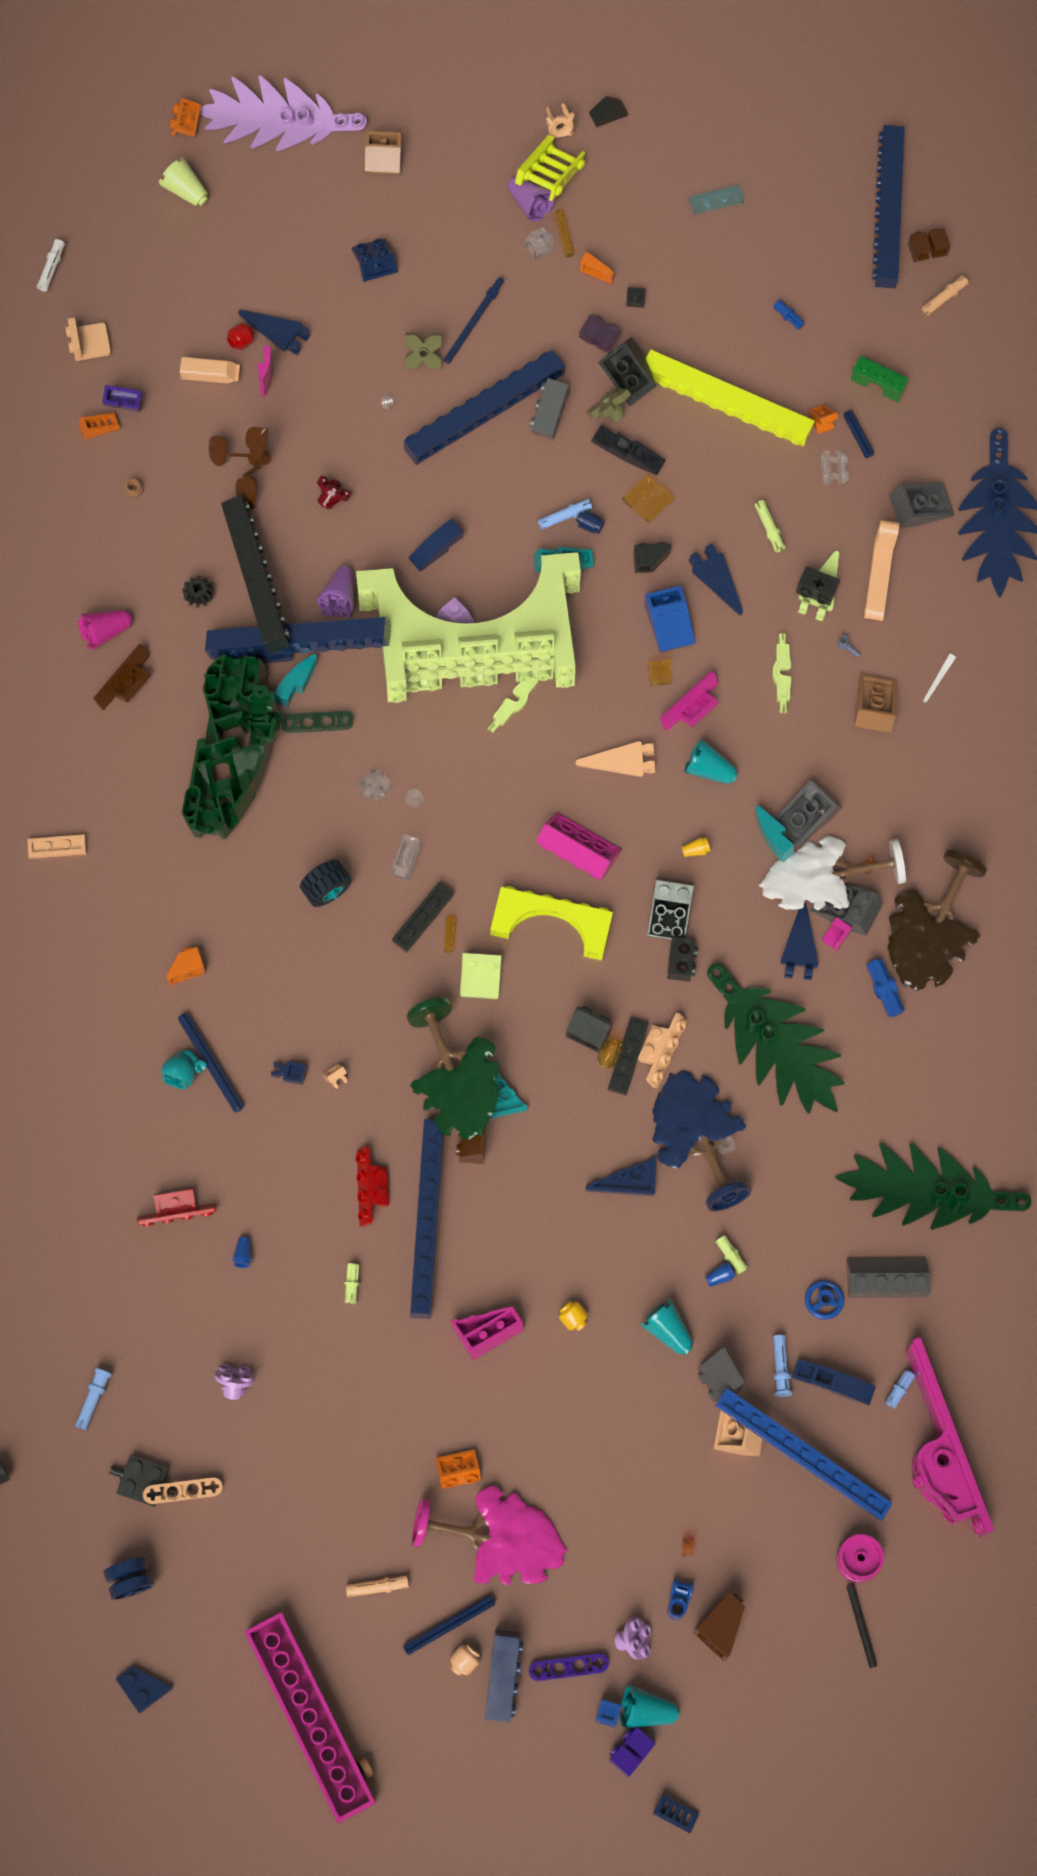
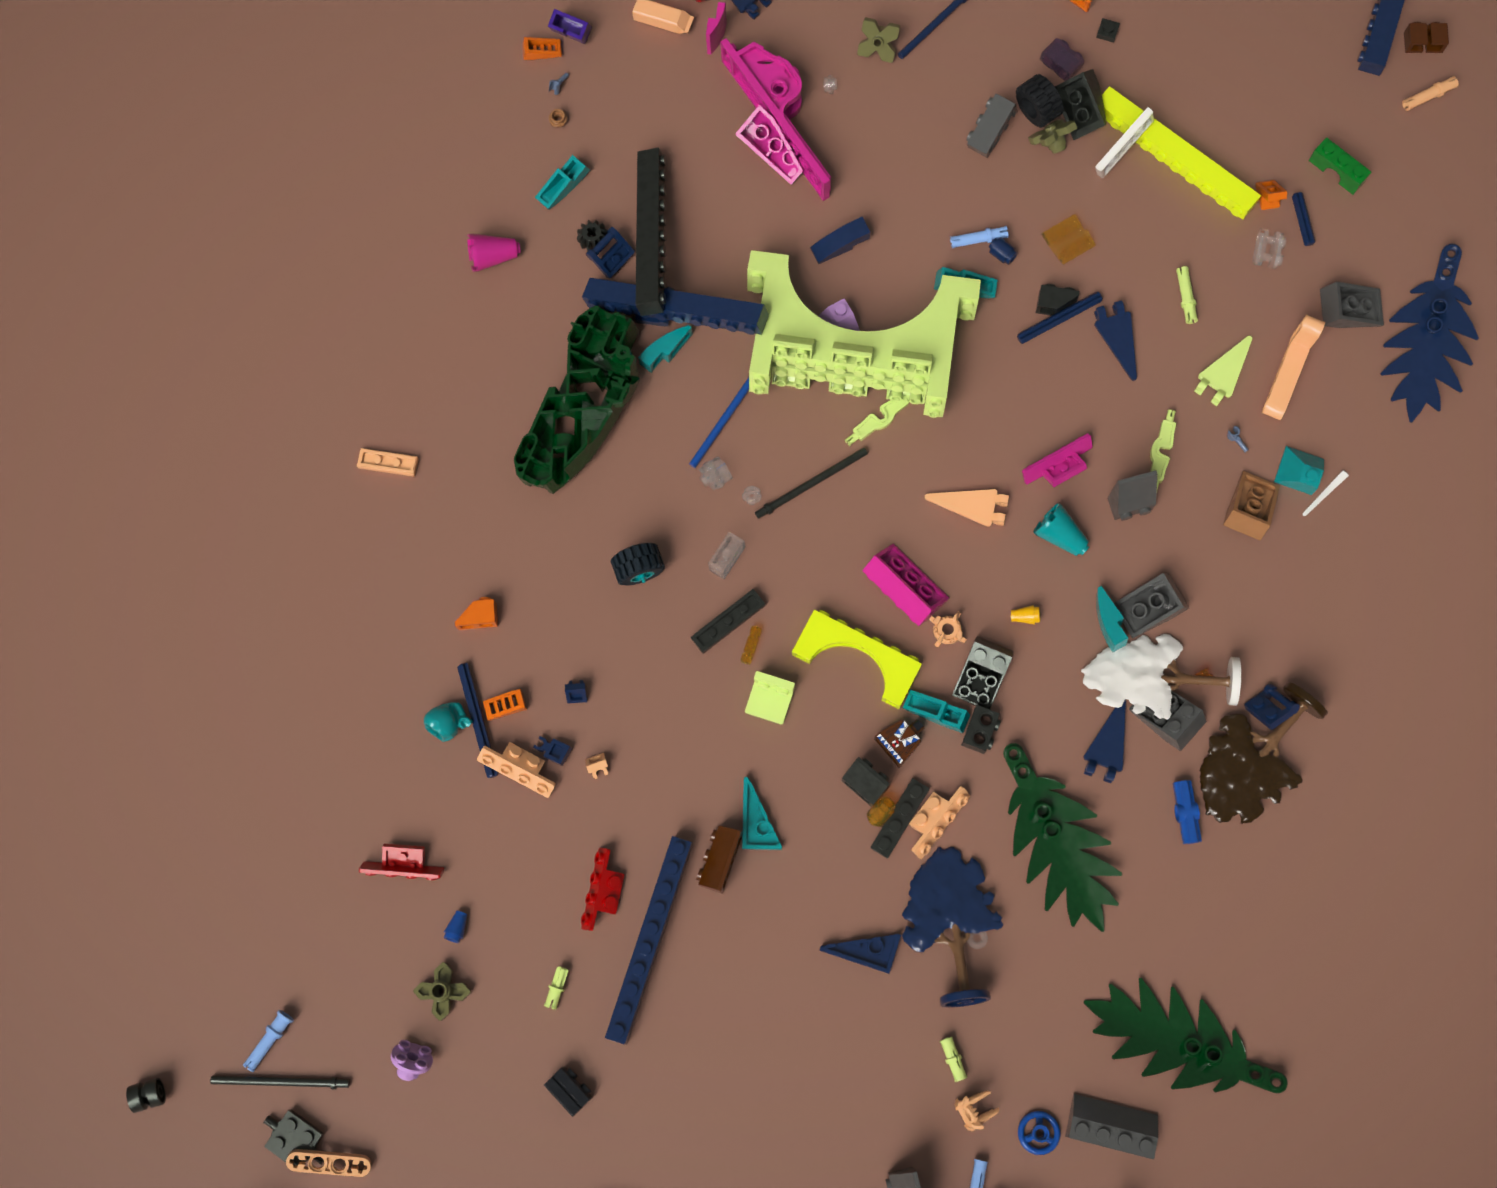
camera: 25 degrees right, 5 degrees up
reddish brown bracket [93,644,151,710] -> none
reddish brown plant [208,427,270,509] -> none
clear green beam [281,711,354,733] -> none
dark red plate [316,475,352,509] -> none
medium lavender cone [317,566,354,618] -> none
dark blue brick [404,350,565,465] -> none
dark green plant [406,997,500,1140] -> none
dark pink wedge [451,1306,524,1361] -> none
yellow head [559,1300,588,1331] -> none
black slope [591,425,666,475] -> none
teal cone [640,1298,693,1355] -> none
blue slope [644,586,695,652] -> none
clear yellow panel [647,660,672,686] -> none
blue cone [705,1262,736,1287] -> none
blue axle [773,299,805,330] -> none
pearl dark grey brick [796,566,840,606] -> none
dark pink panel [822,917,852,951] -> none
none -> pearl dark grey bar [210,1076,350,1090]
none -> olive plant [413,962,471,1021]
none -> light nougat bracket [477,742,556,798]
none -> orange slope [483,689,527,721]
none -> teal slope [535,155,590,210]
none -> black brick [544,1067,593,1117]
none -> sand blue hand [549,73,569,95]
none -> dark blue tile [565,680,587,704]
none -> dark blue plate [586,227,635,278]
none -> blue bar [689,377,749,468]
none -> dark pink piece [720,38,831,201]
none -> dark pink wedge [736,105,804,185]
none -> pearl dark grey bar [754,448,868,519]
none -> torso [874,719,925,768]
none -> teal slope [903,690,970,733]
none -> light nougat piece [929,611,967,647]
none -> light nougat piece [954,1091,999,1131]
none -> black tyre [1016,74,1063,128]
none -> dark blue axle [1017,292,1103,344]
none -> white tile [1095,107,1154,178]
none -> dark grey slope [1107,471,1158,521]
none -> dark blue plate [1244,684,1300,730]
none -> teal slope [1274,446,1324,495]

